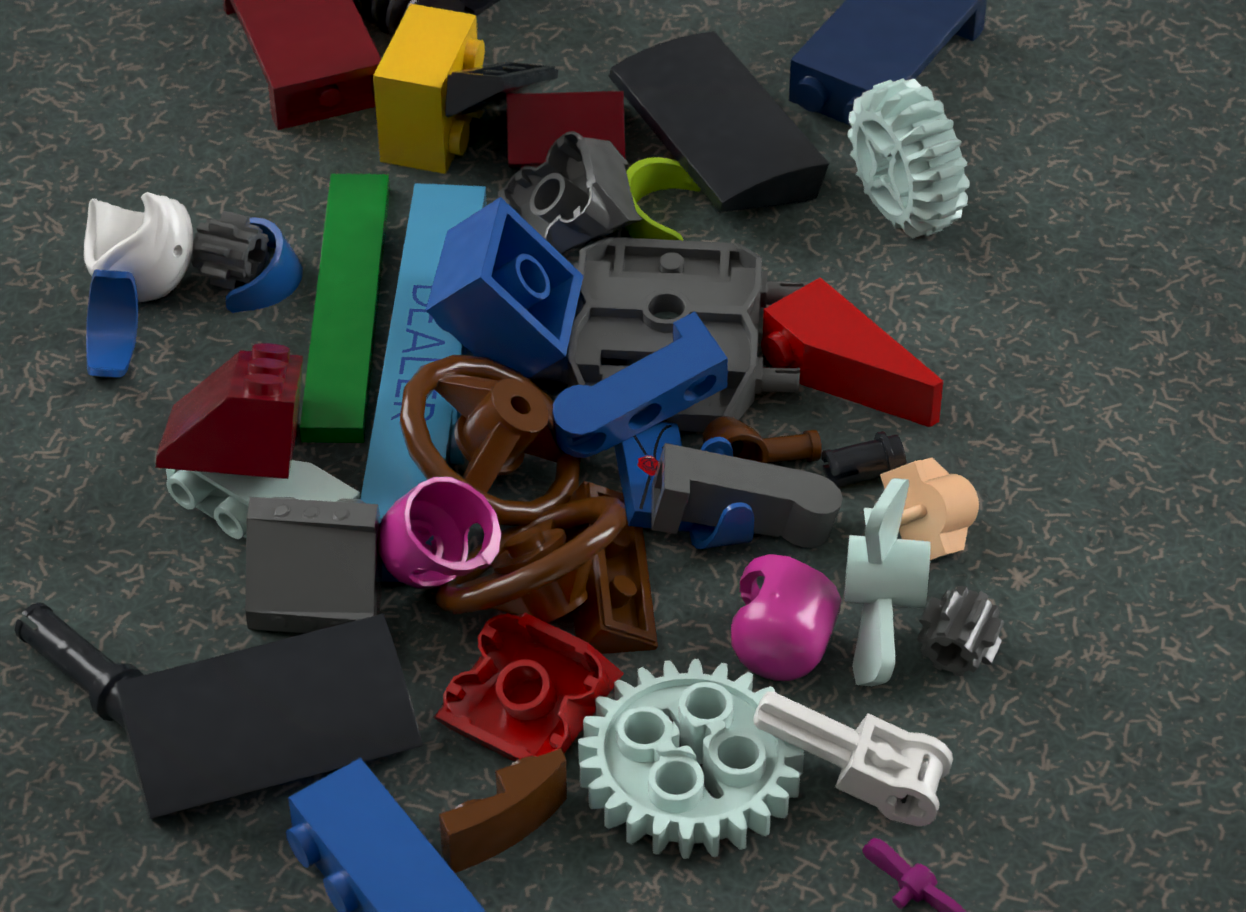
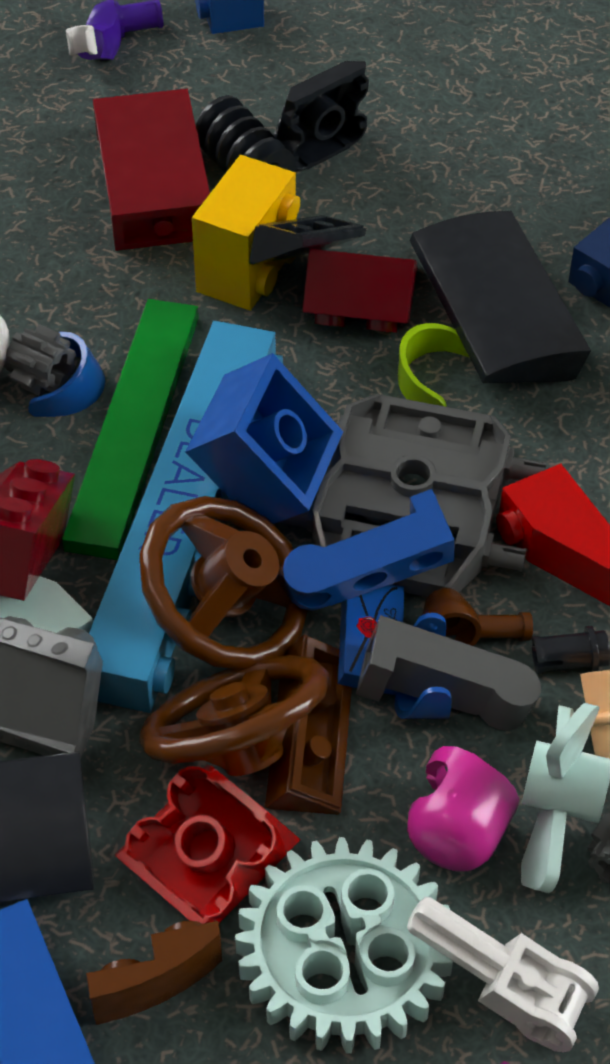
camera: 10 degrees right, 5 degrees up
dark pink helmet [378,477,501,588] -> none
dark grey slope [497,131,643,254] -> none

